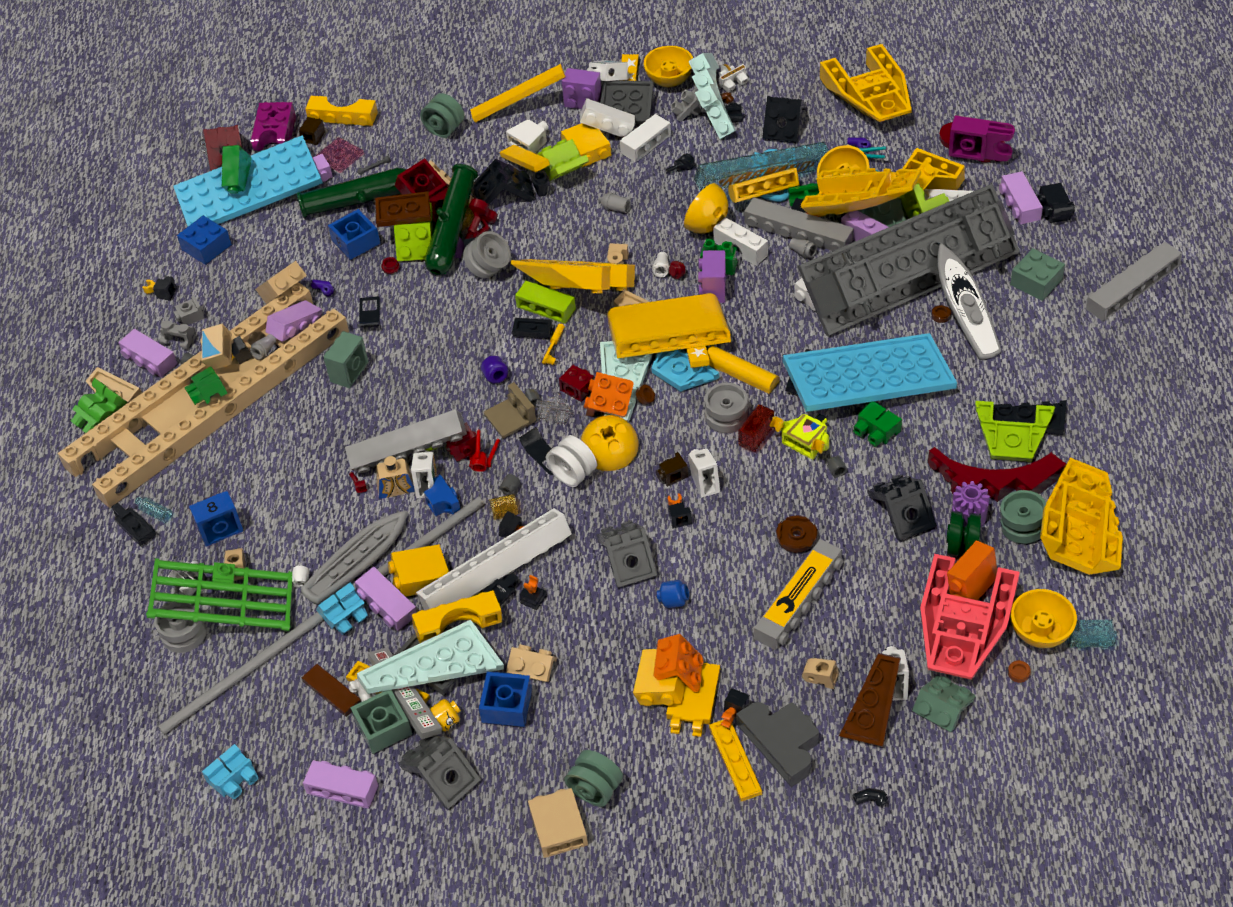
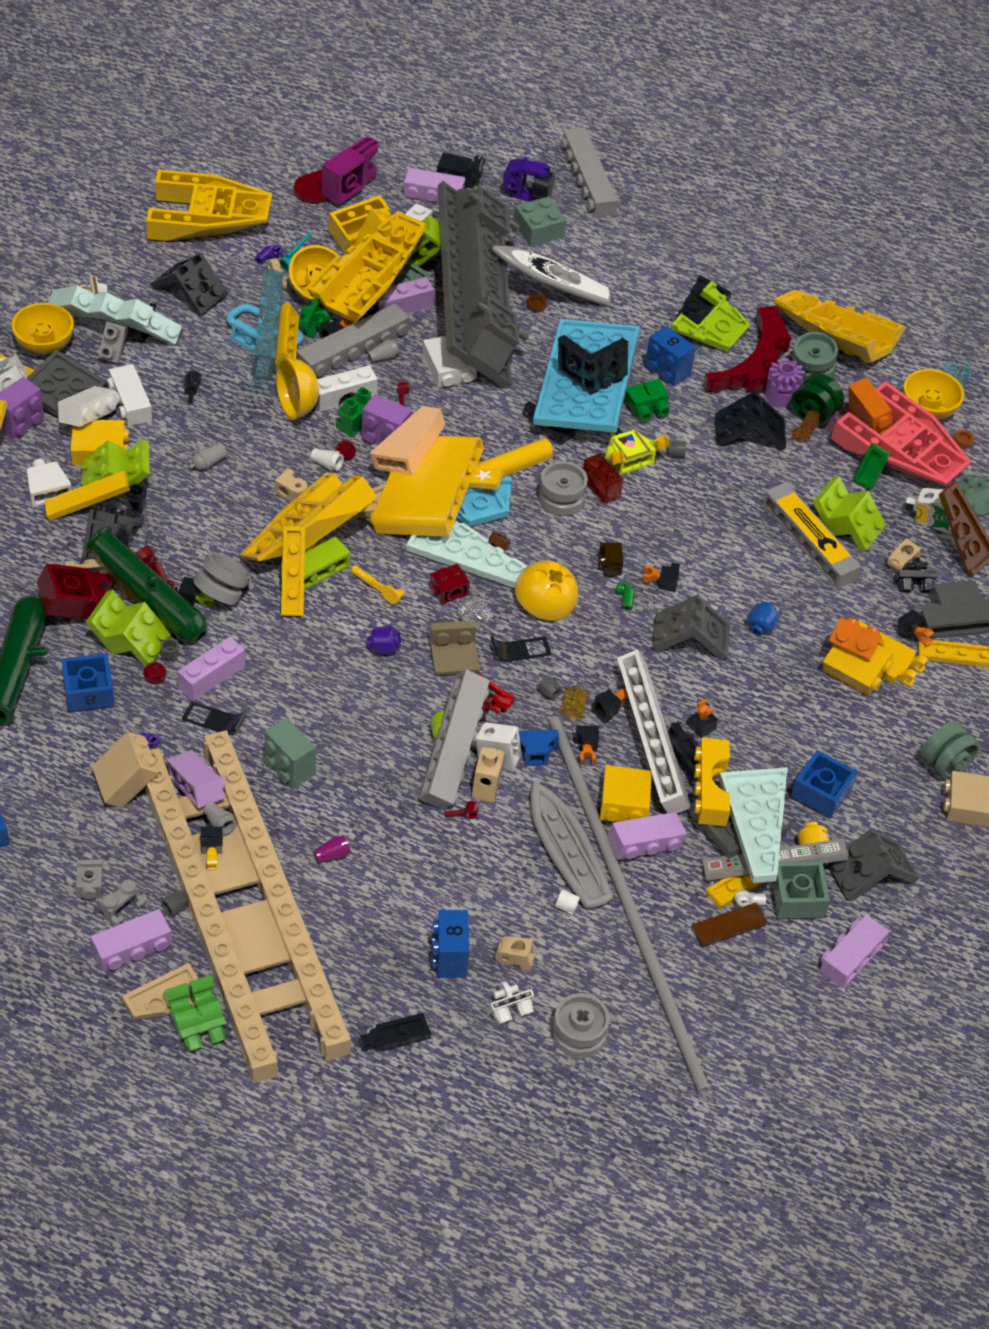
camera: 75 degrees left, 0 degrees up
clear light blue cylinder [135,497,172,523] -> none
black piece [142,276,177,301] -> none
bright green door [146,558,292,631] -> none
green hips [184,366,228,405] -> none
tan brick [200,323,232,370] -> none
medium azure hips [202,744,258,799] -> none
medium azure hips [316,582,368,635] -> none
reddish brown tile [375,191,431,227] -> none
tan bracket [506,644,557,682] -> none
black plate [512,318,553,339] -> none
white wheel [546,435,597,487] -> none
orange bracket [584,372,634,417] -> none
white torso [688,449,720,498] -> none
reddish brown plate [776,515,818,553] -> none
none -> dark grey hose [160,638,179,662]
none -> lavender brick [177,636,245,701]
none -> yellow tile [281,526,306,616]
none -> magenta cone [313,835,351,863]
none -> light nougat slope [370,406,445,475]
none -> dark red hand [397,381,410,406]
none -> dark purple piece [503,157,555,202]
none -> black bracket [558,335,628,394]
none -> black piece [574,725,599,765]
none -> green arm [616,582,634,610]
none -> blue brick [645,326,696,387]
none -> clear orange arm [792,410,820,442]
none -> lime bracket [813,476,886,551]
none -> green tile [853,443,891,490]
none -> black hips [895,557,938,592]

